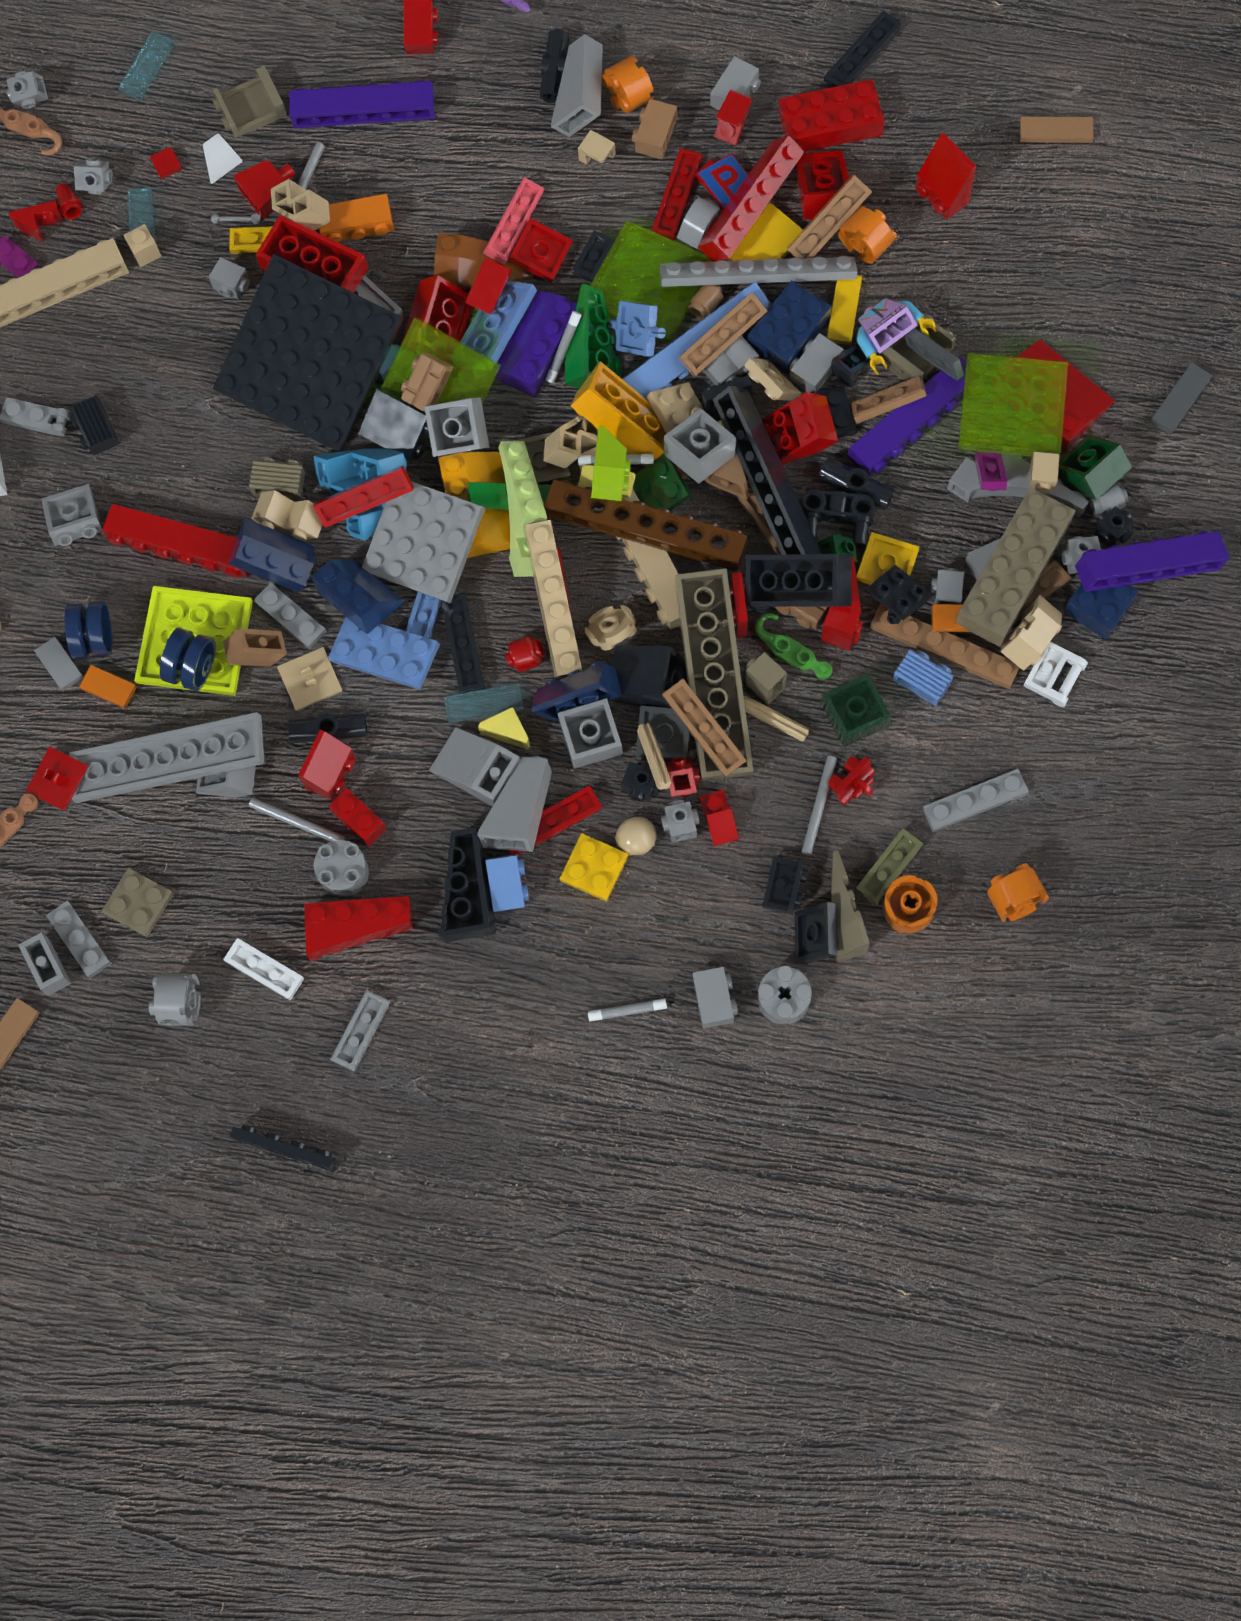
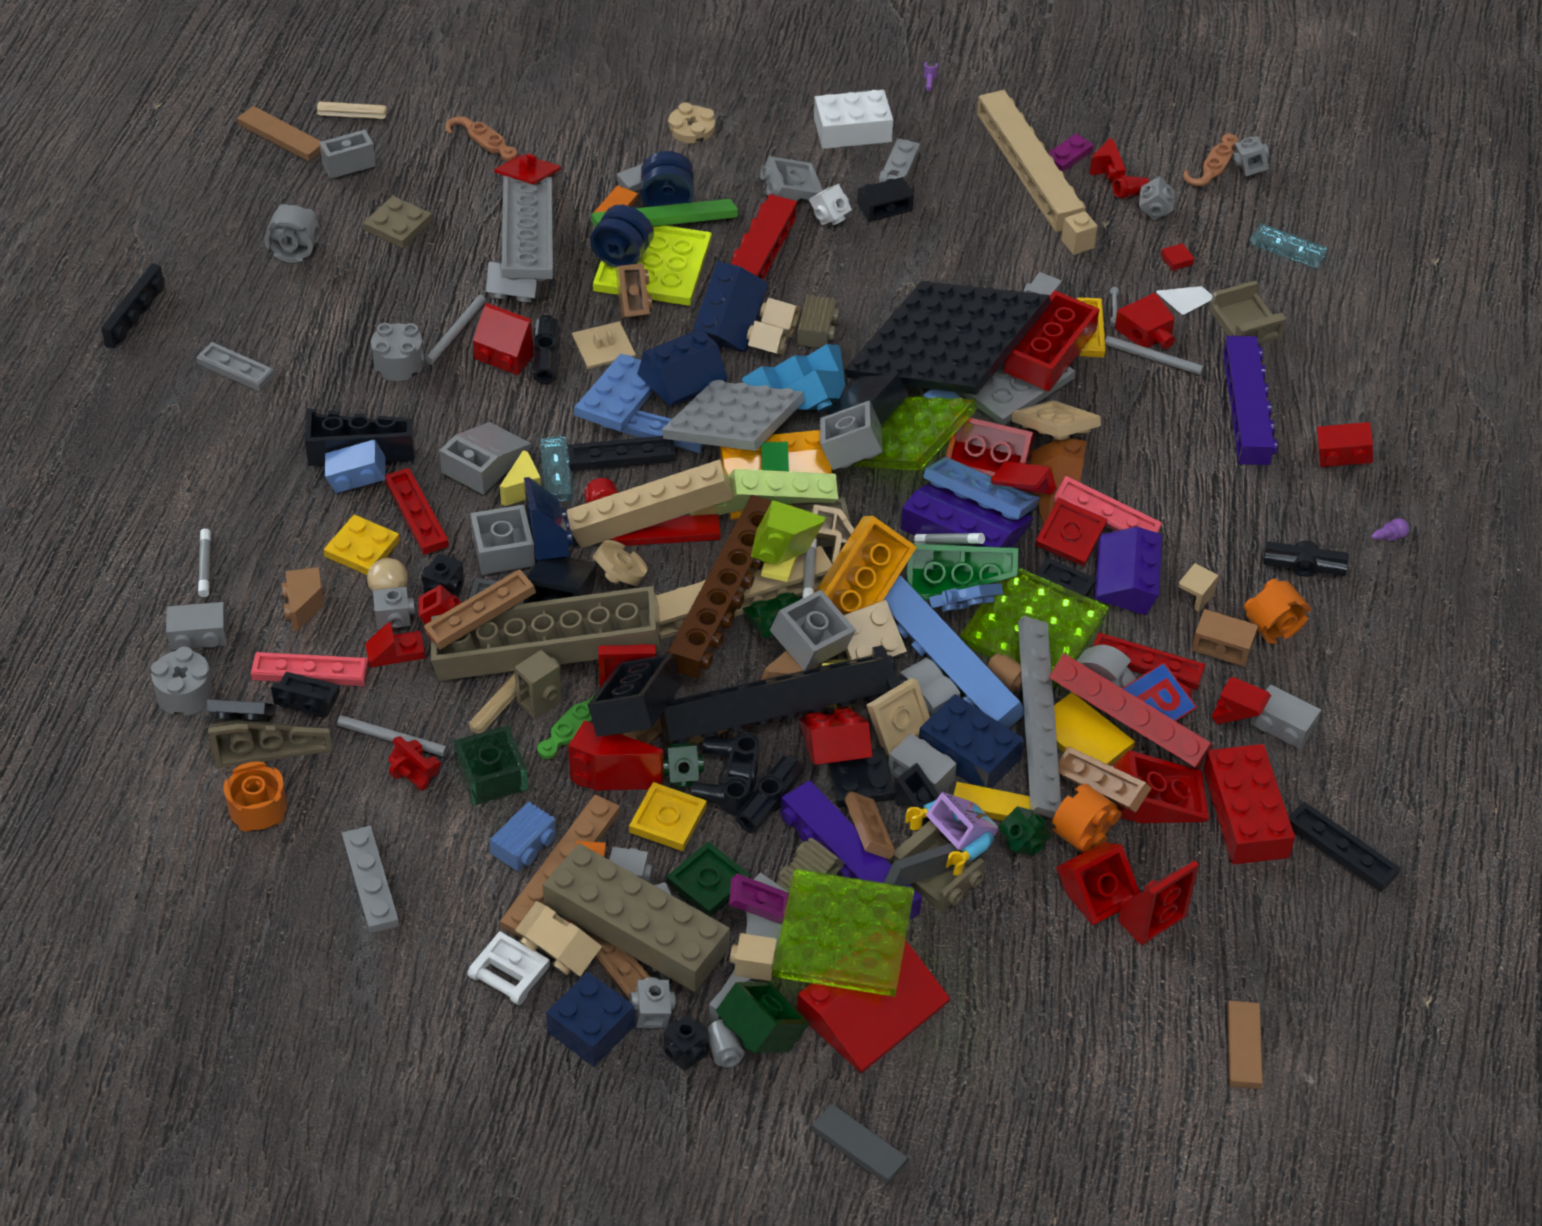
camera: 85 degrees right, 25 degrees down
light grey plate [46,900,111,978] -> none
clear light blue tile [127,187,155,235] -> none
white plate [223,938,304,1001] -> none
light grey plate [253,582,326,650] -> none
tan brick [271,179,330,231] -> none
red wedge [304,896,413,961] -> none
red plate [313,465,414,528] -> none
orange brick [319,194,394,243] -> none
red brick [329,788,387,848] -> none
medium nougat brick [401,353,453,412] -> none
light grey slope [477,756,552,852] -> none
light grey slope [551,34,603,137] -> none
tan axle [637,723,672,790] -> none
medium nougat plate [678,292,767,377] -> none
olive plate [855,828,924,906] -> none
black hinge [864,565,934,624] -> none
orange brick [987,863,1049,922] -> none
dark purple brick [1075,531,1229,592] -> none
none -> coral tile [251,652,368,686]
none -> medium nougat slope [281,567,324,631]
none -> bright green tile [591,199,738,227]
none -> dark green plate [666,841,751,917]
none -> dark tan brick [776,837,845,911]
none -> white brick [809,184,852,225]
none -> dark green brick [998,806,1052,856]
none -> tan plate [1011,400,1101,440]
none -> red slope [1056,842,1140,925]
none -> dark purple slope [1095,527,1162,615]

